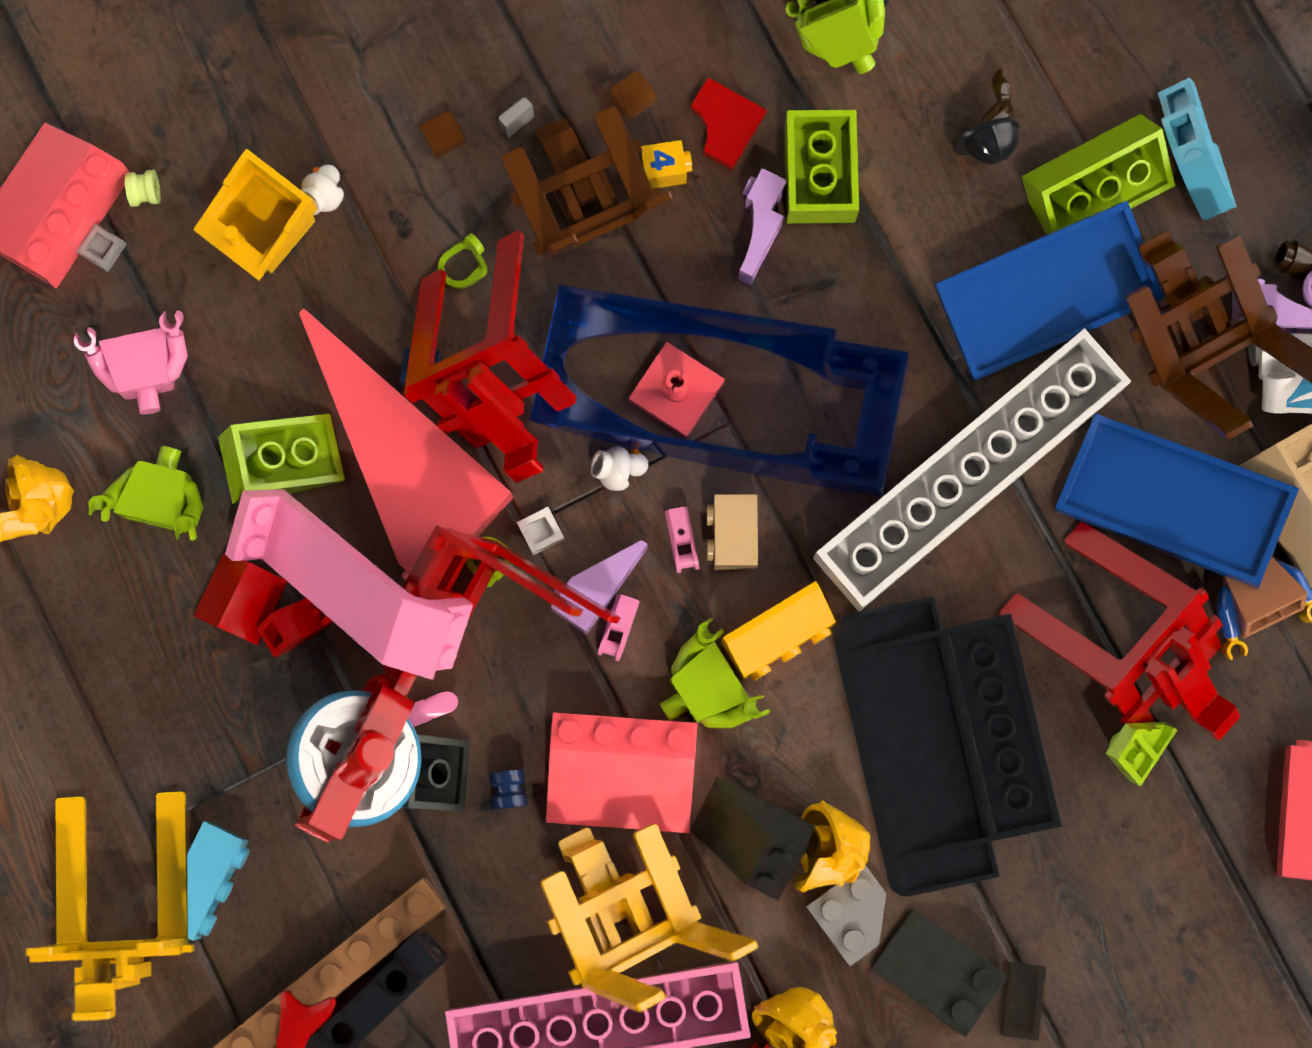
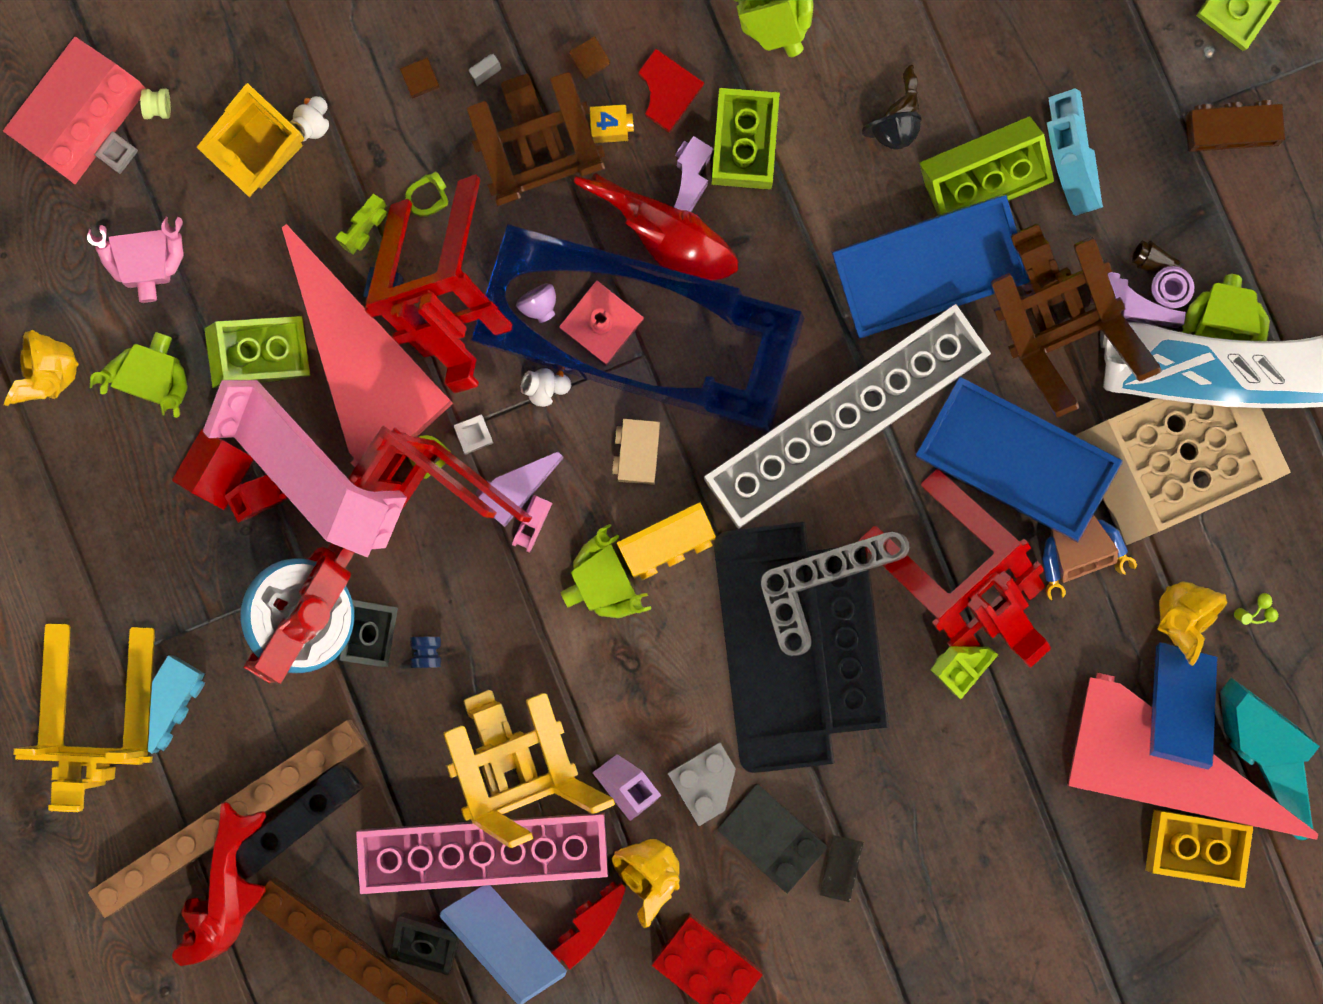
camera: 10 degrees right, 5 degrees up
bright pink bar [408,691,458,727] -> none
coral slope [546,713,697,833] -> none
bright pink bar [664,507,700,573] -> none
pearl dark grey slope [691,777,815,901] -> none
yellow head [794,801,871,892] -> none
none -> lime wing [336,193,387,255]
none -> lavender brick [516,283,556,323]
none -> red piece [574,173,738,281]
none -> lavender slope [593,754,661,821]
none -> light grey beam [761,532,910,656]

